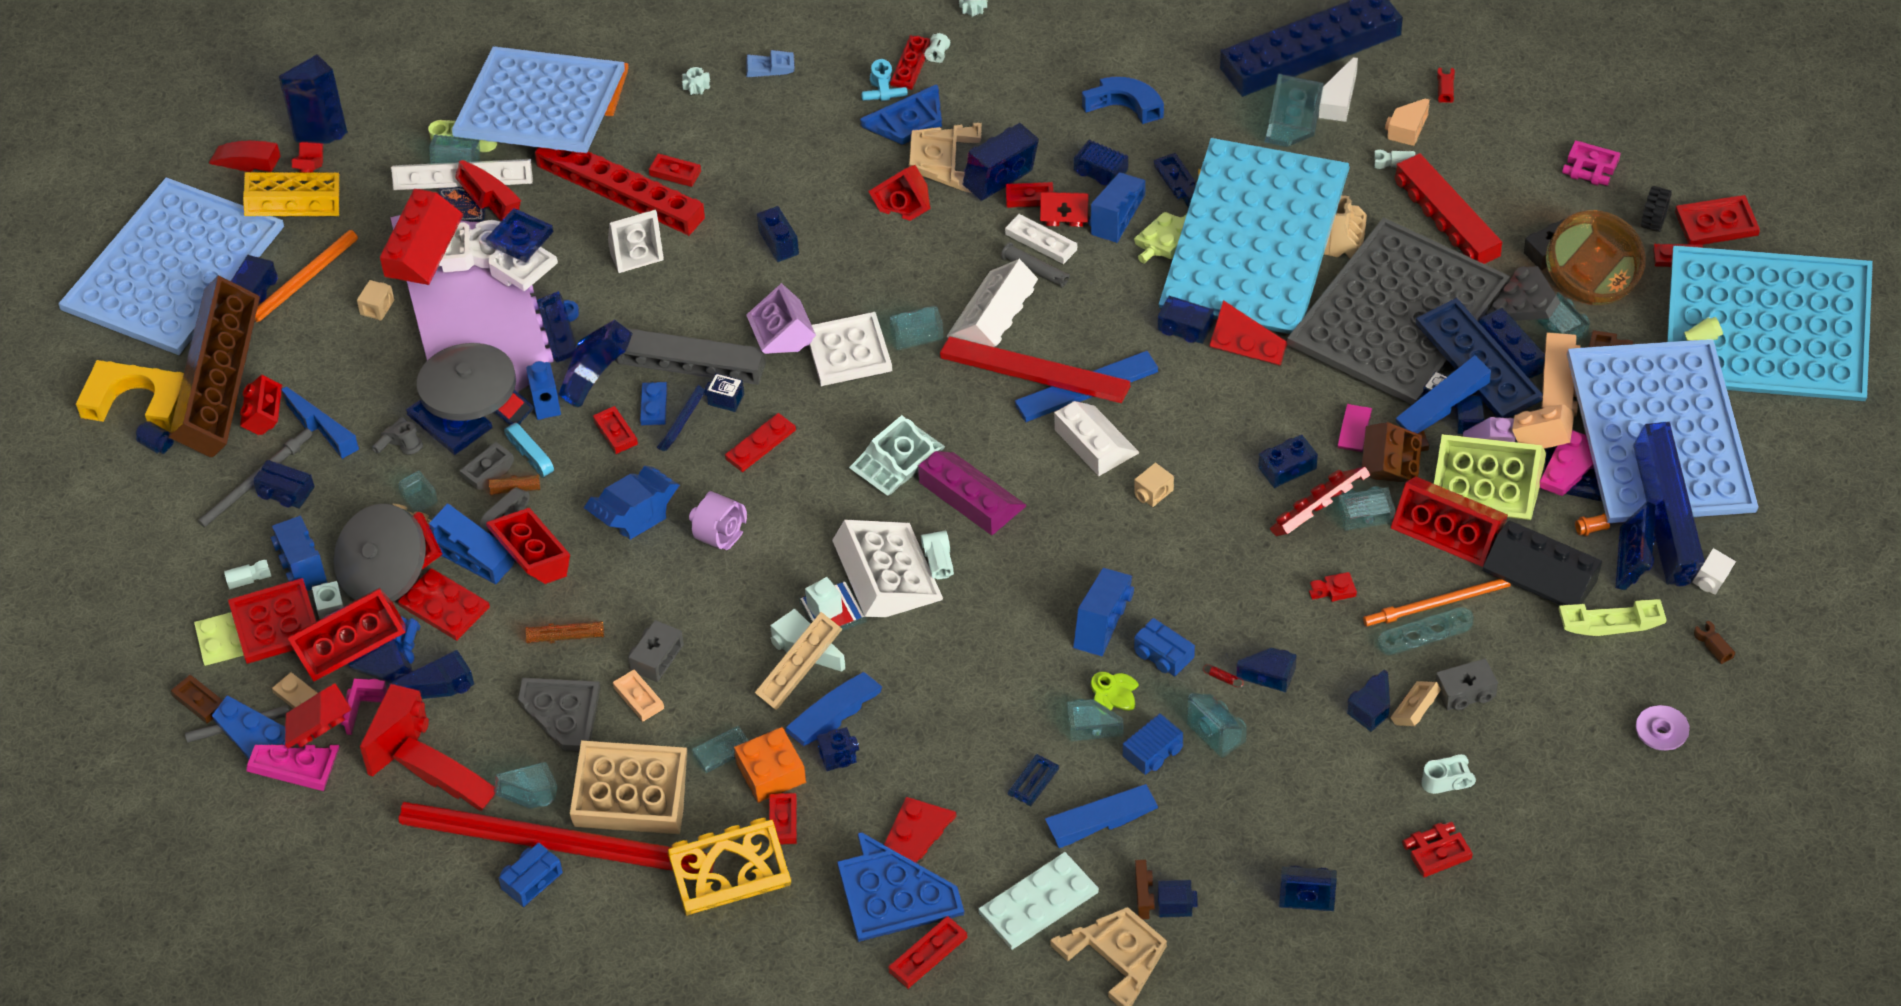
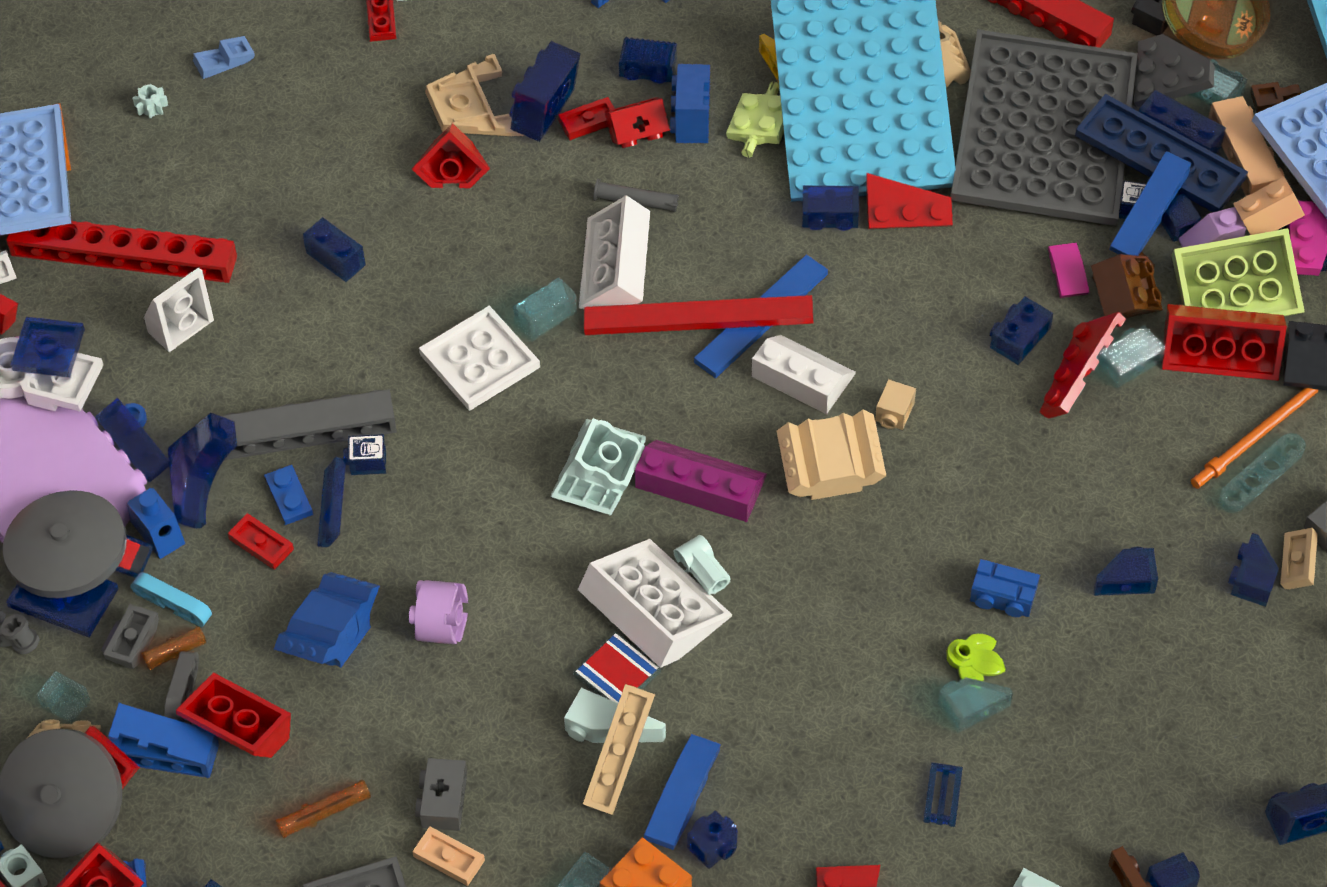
camera: 25 degrees left, 5 degrees up
red plate [398,568,490,641] -> none
red plate [649,154,701,187] -> none
red plate [725,413,796,472] -> none
lavender slope [746,283,816,354] -> none
light aqua brick [805,577,843,619] -> none
blue wing [860,84,942,145] -> none
medium azure piece [861,59,908,101] -> none
white plate [1005,214,1077,264] -> none
blue slope [1045,784,1158,848] -> none
blue wedge [1073,568,1134,656] -> none
blue brick [1123,714,1183,775] -> none
clear blue hinge [1154,153,1196,208] -> none
clear light blue slope [1187,693,1247,758] -> none
red piece [1203,665,1243,687] -> none
red plate [1309,572,1357,602] -> none
none -> tan slope [776,410,886,500]

